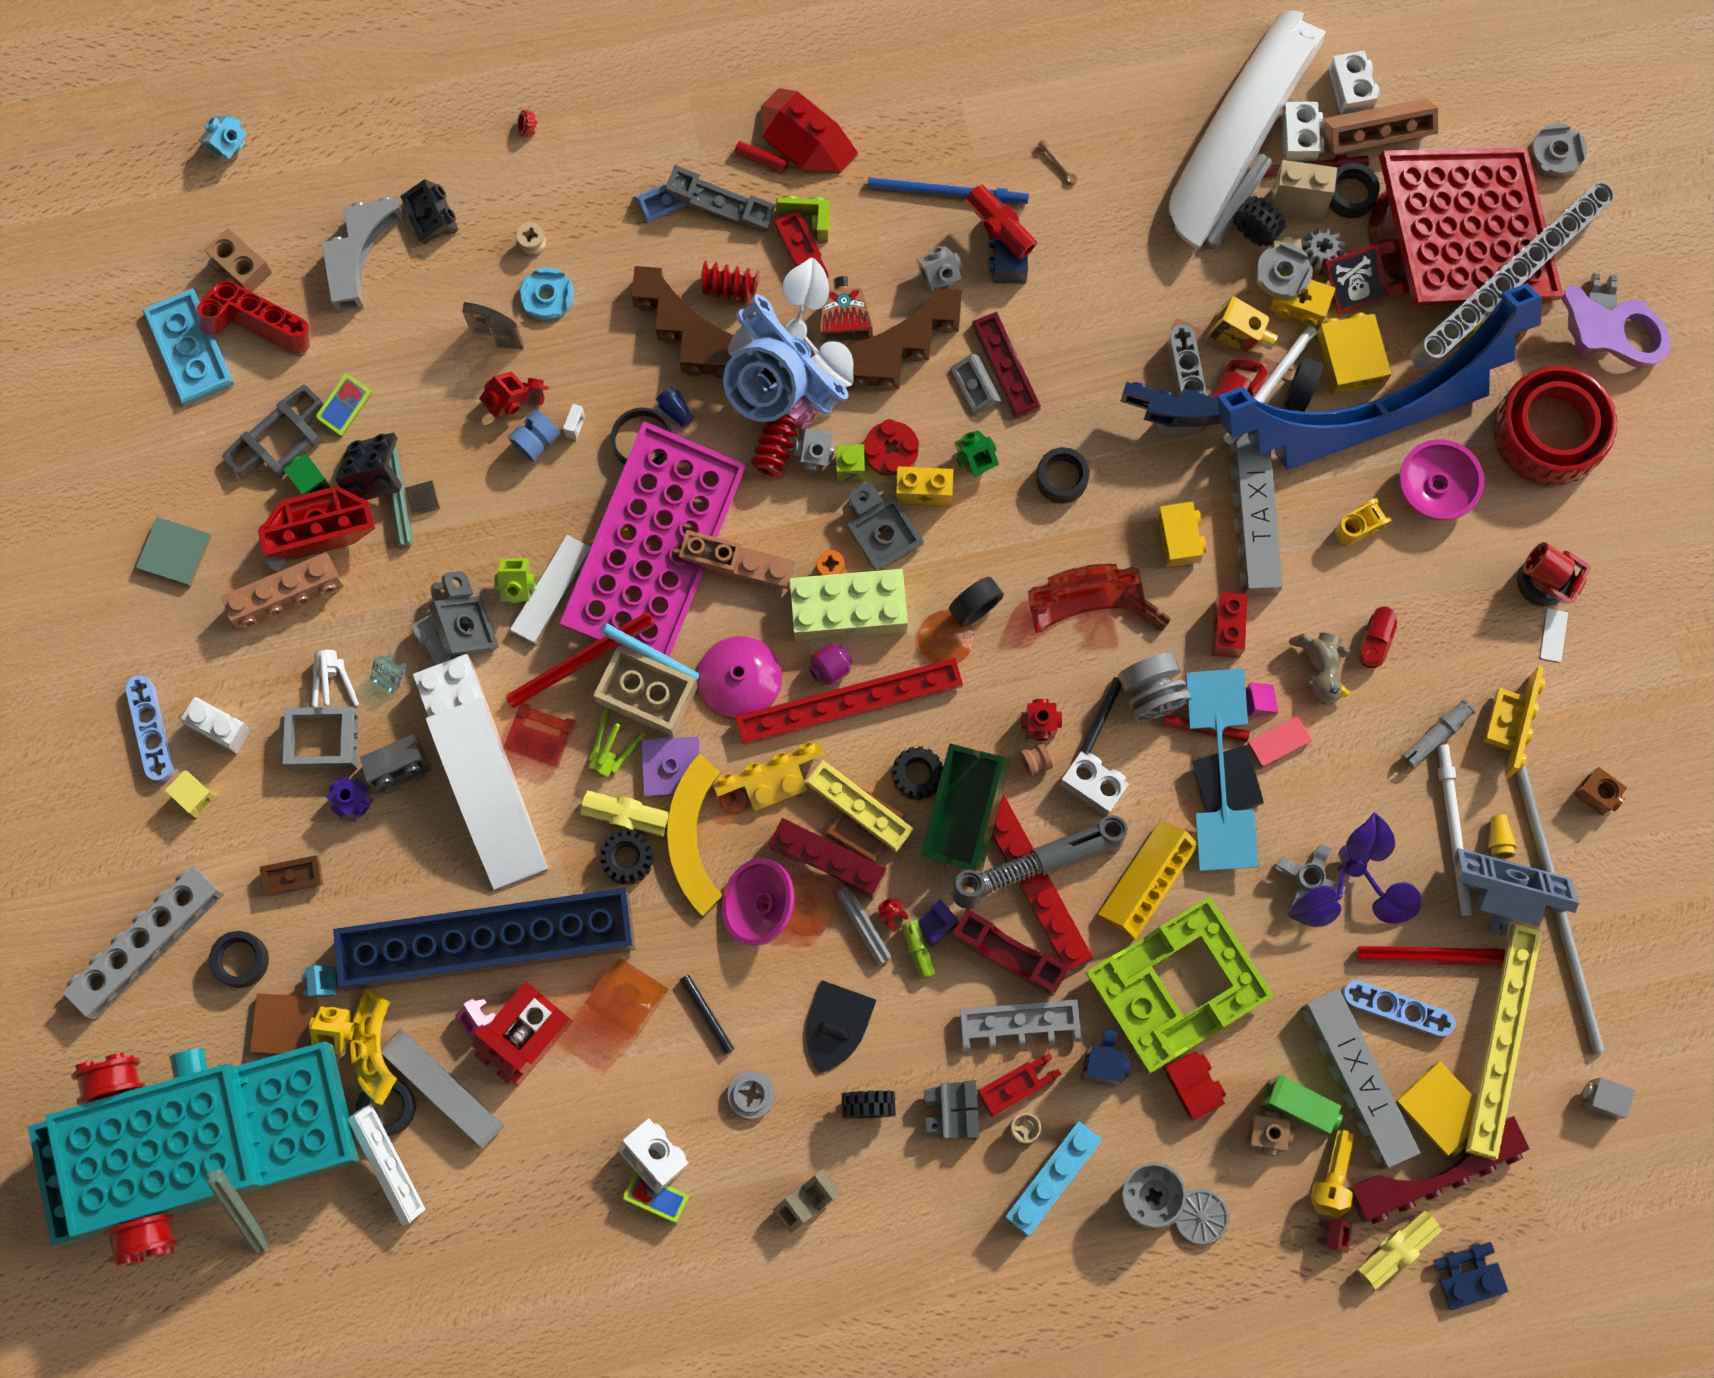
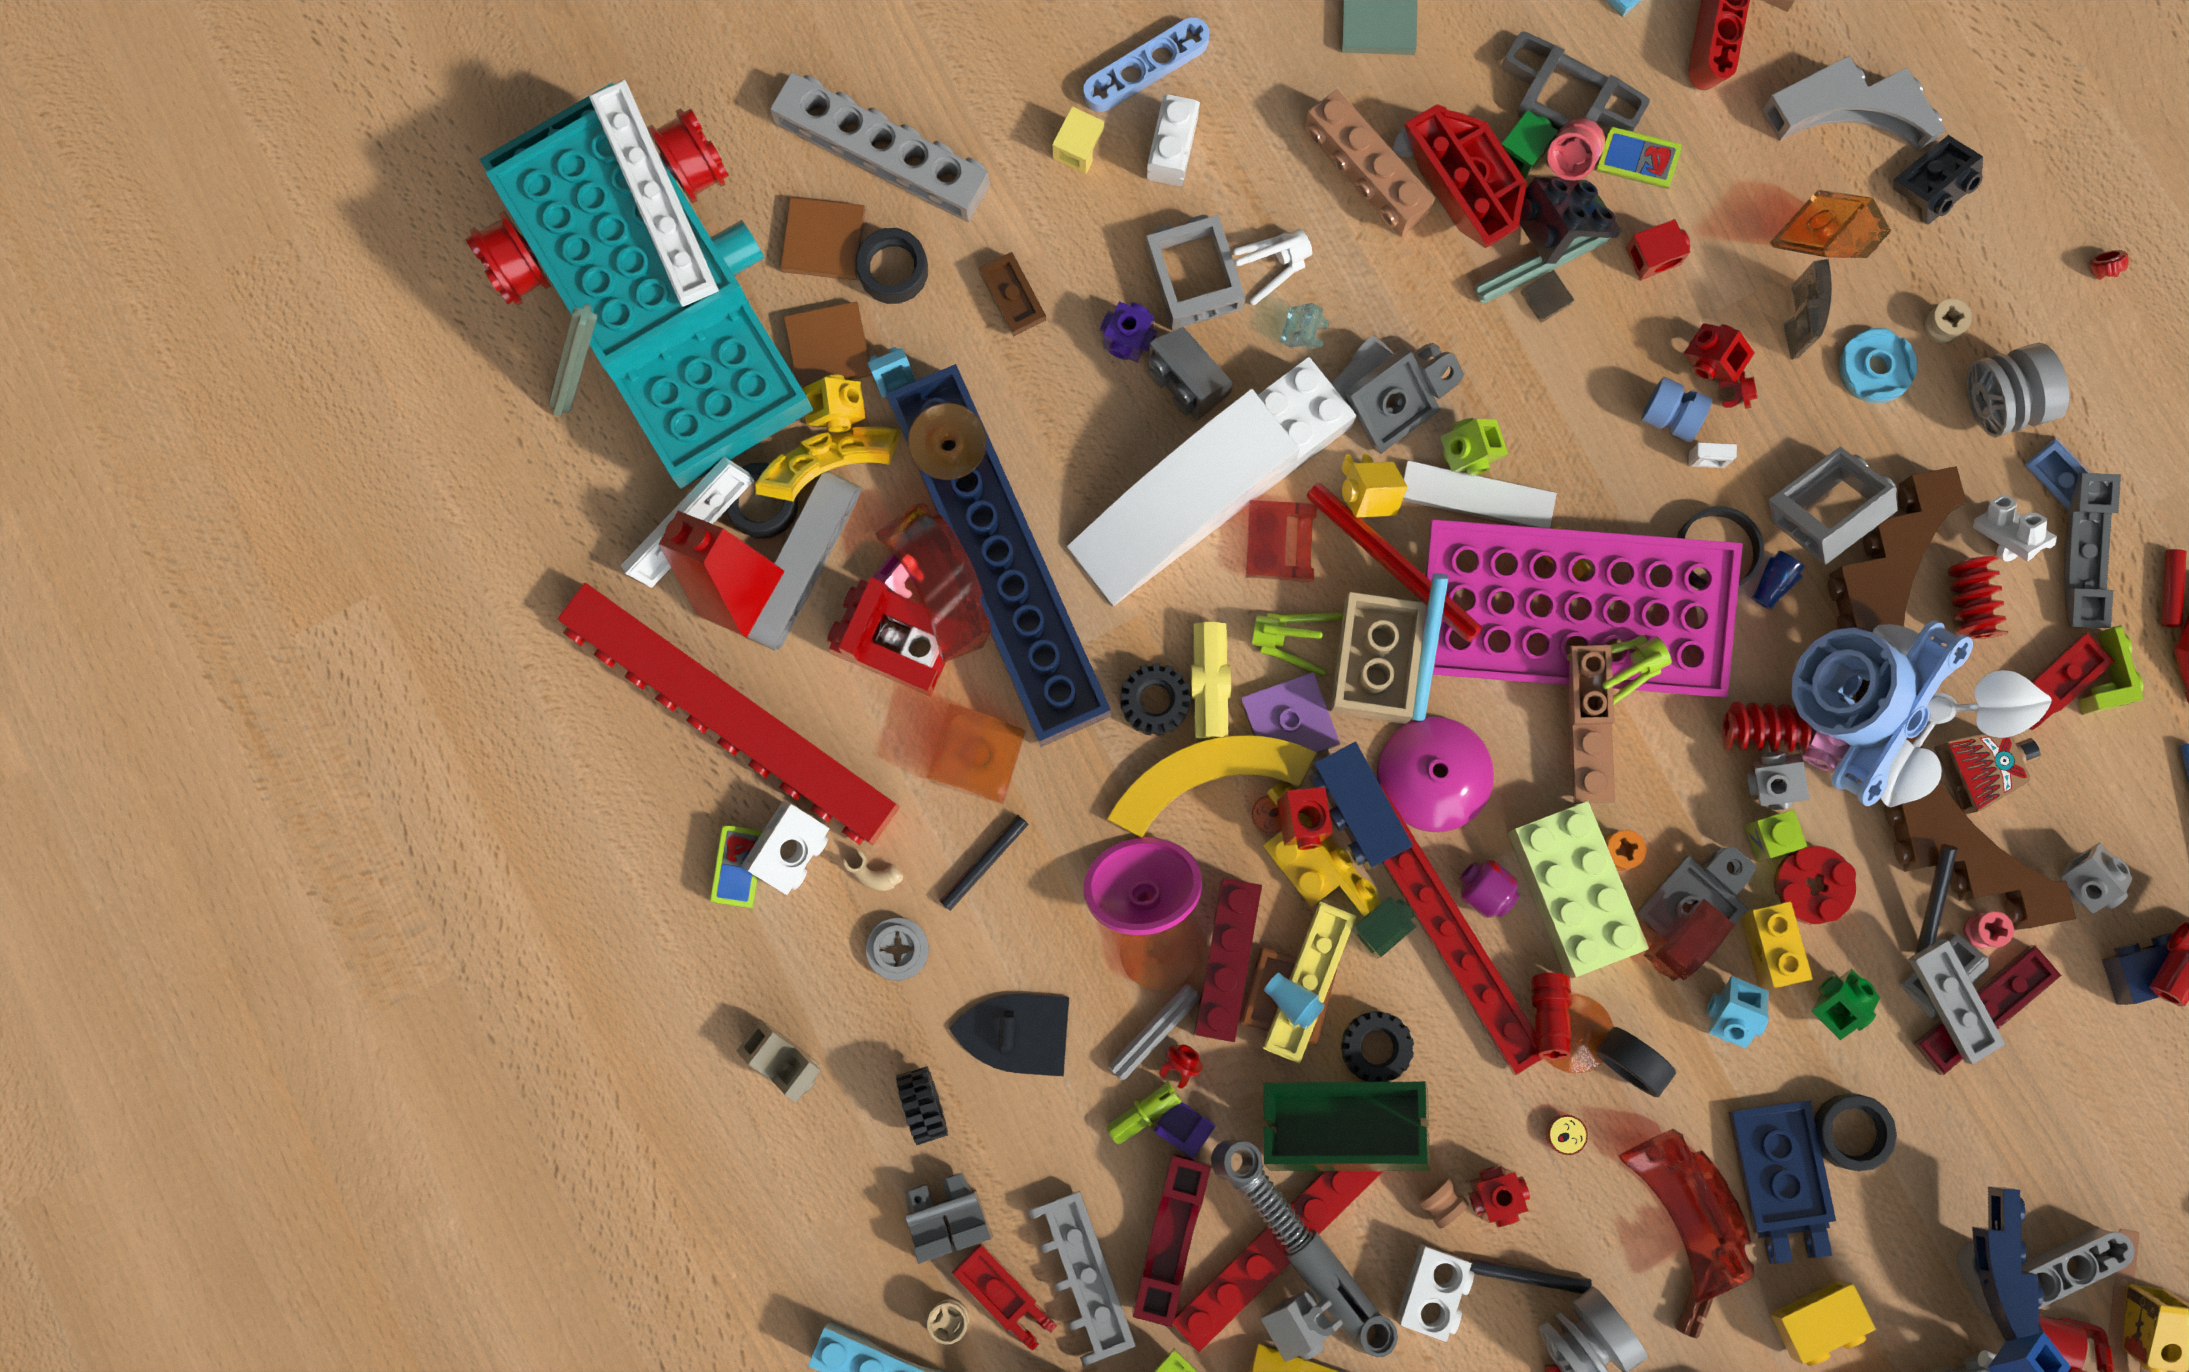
camera: 75 degrees right, 5 degrees up
none -> red brick [557,582,900,845]
none -> white tile [589,80,719,307]
none -> red slope [659,511,785,638]
none -> dark orange tile [781,197,865,280]
none -> tan arm [843,850,903,891]
none -> clear red windscreen [875,502,991,662]
none -> clear orange dish [908,403,986,480]
none -> light grey brick [1260,1289,1343,1362]
none -> medium azure cone [1264,973,1325,1030]
none -> red brick [1277,787,1333,850]
none -> dark blue brick [1309,741,1413,870]
none -> yellow brick [1341,454,1408,518]
none -> clear green brick [1351,896,1416,959]
none -> red axle [1531,972,1572,1060]
none -> light yellow tile [1546,1114,1588,1155]
none -> coral wheel [1547,118,1605,181]
none -> lime plant [1567,635,1672,705]
none -> red brick [1625,219,1691,281]
none -> clear red brick [1644,899,1735,982]
none -> medium azure brick [1706,976,1769,1049]
none -> dark blue tile [1728,1100,1836,1264]
none -> light grey window [1768,447,1898,565]
none -> clear orange slope [1770,190,1891,258]
none -> light grey plate [1908,939,2005,1065]
none -> black bar [1915,844,1958,954]
none -> coral bush [1964,911,2014,949]
none -> light grey wheel [1967,342,2069,438]
none -> white hips [1973,494,2057,562]

